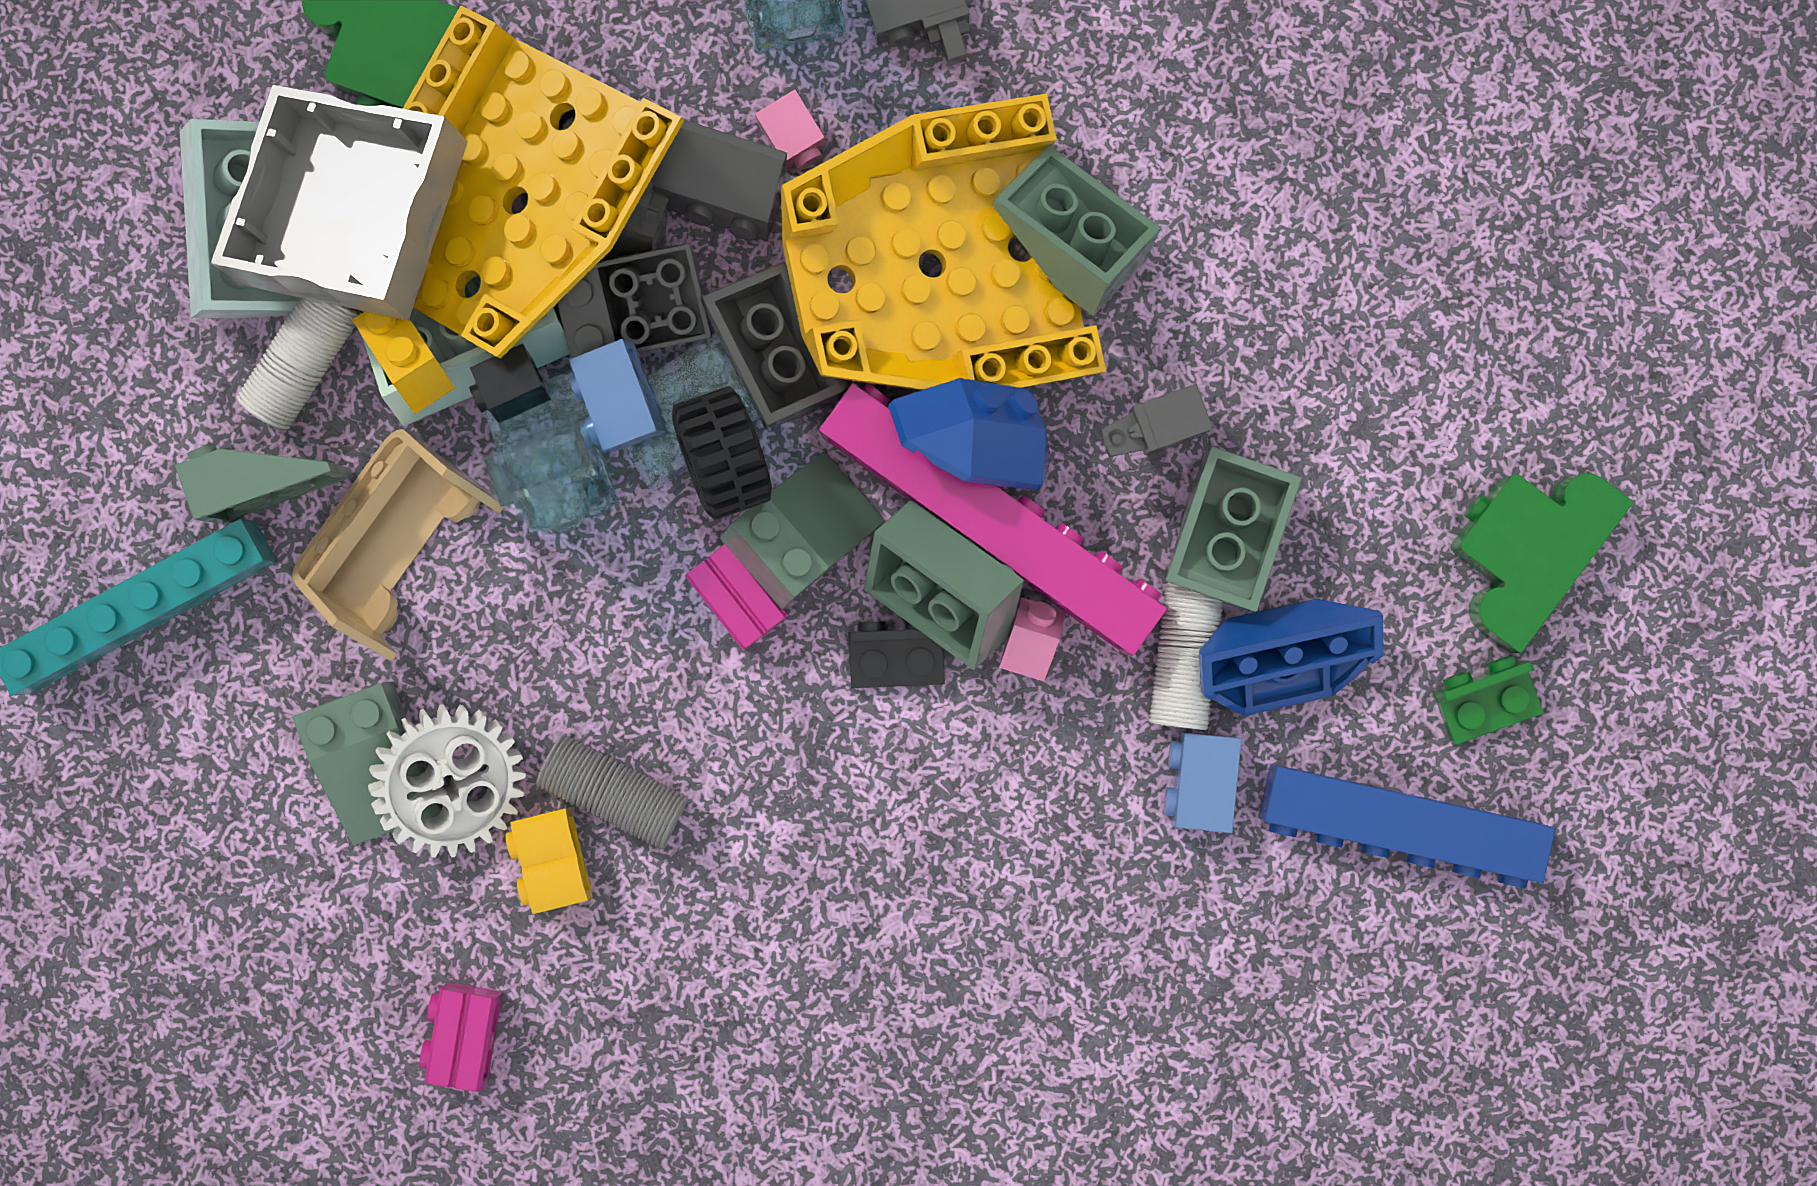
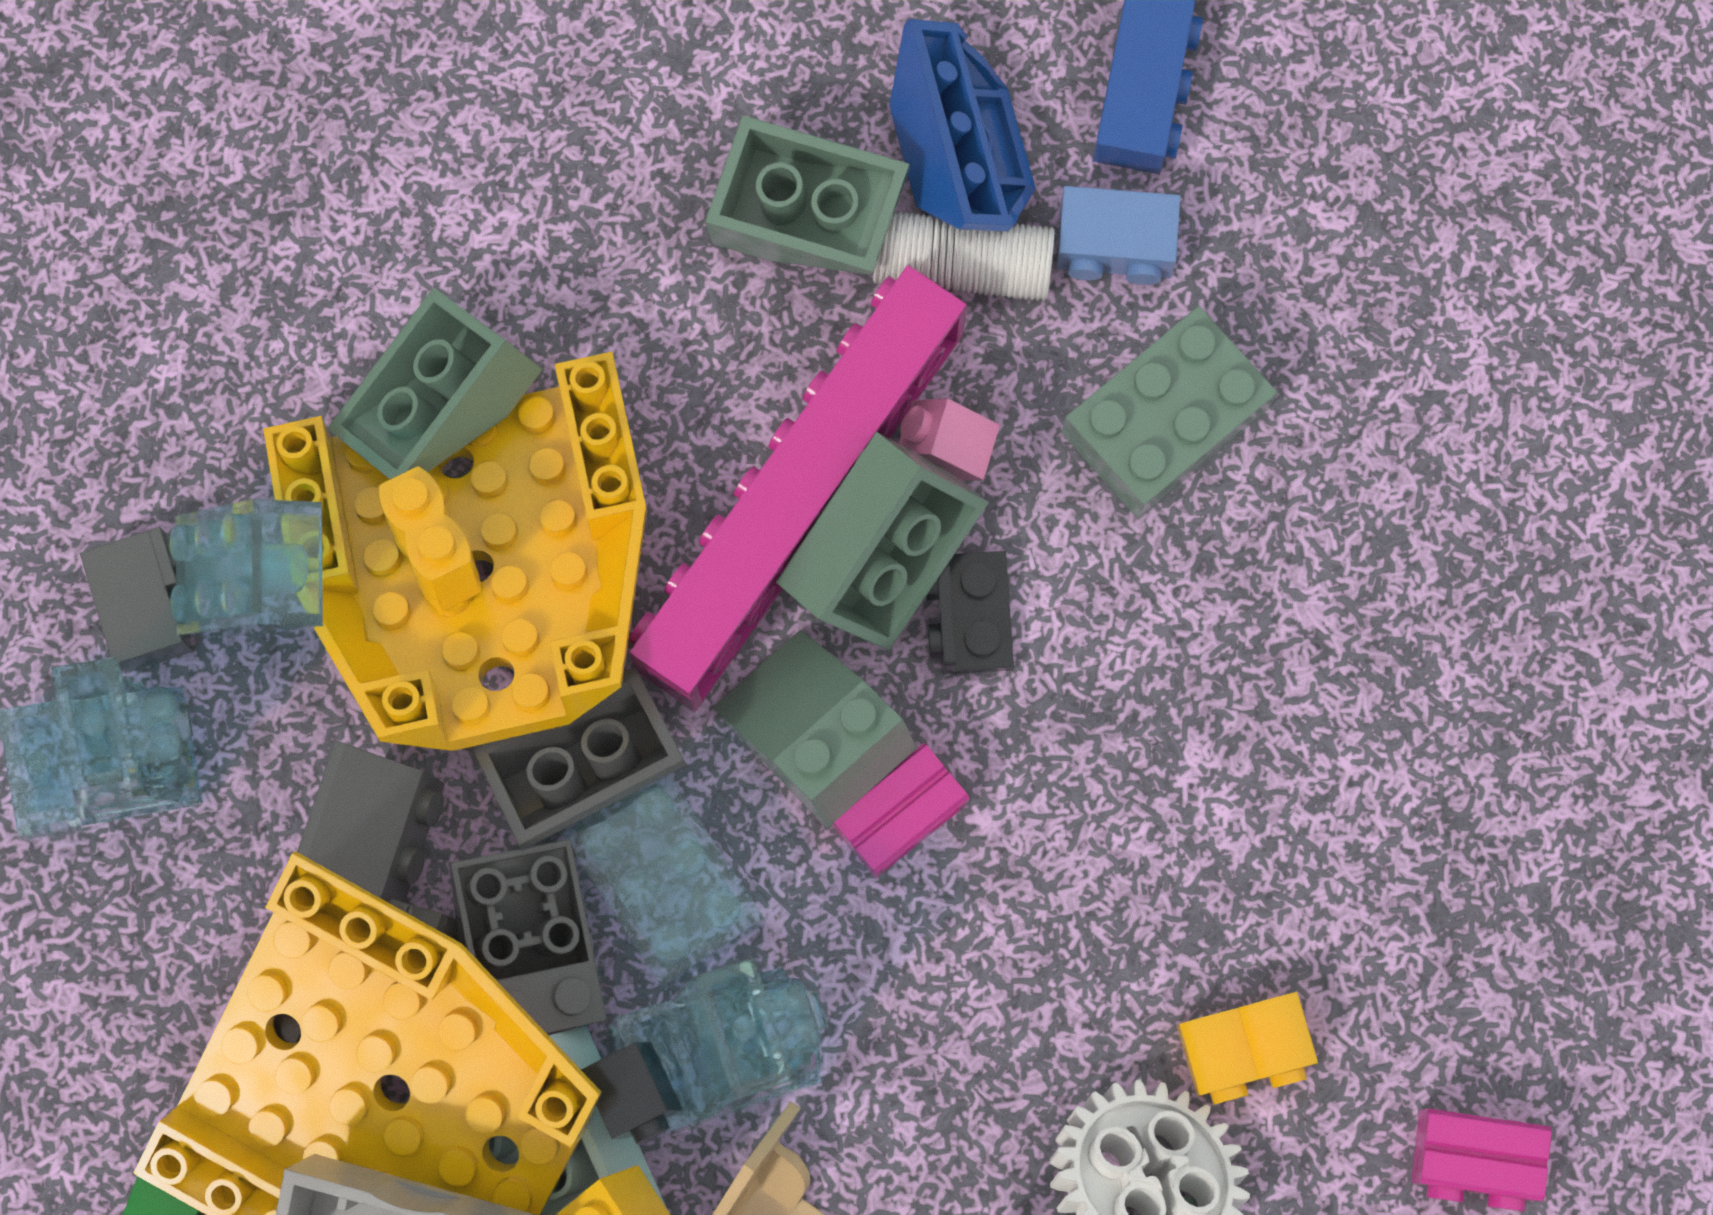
camera: 90 degrees left, 10 degrees down
light grey piece [536,733,689,850] -> none
medium blue brick [568,339,667,452] -> none
black tyre [672,386,772,520] -> none
bright pink brick [755,90,826,171] -> none
blue wedge [888,378,1051,490] -> none
dark grey hinge [1100,383,1213,457] -> none
none -> clear light blue brick [170,499,323,637]
none -> yellow brick [379,466,481,612]
none -> sand green brick [1061,306,1278,520]

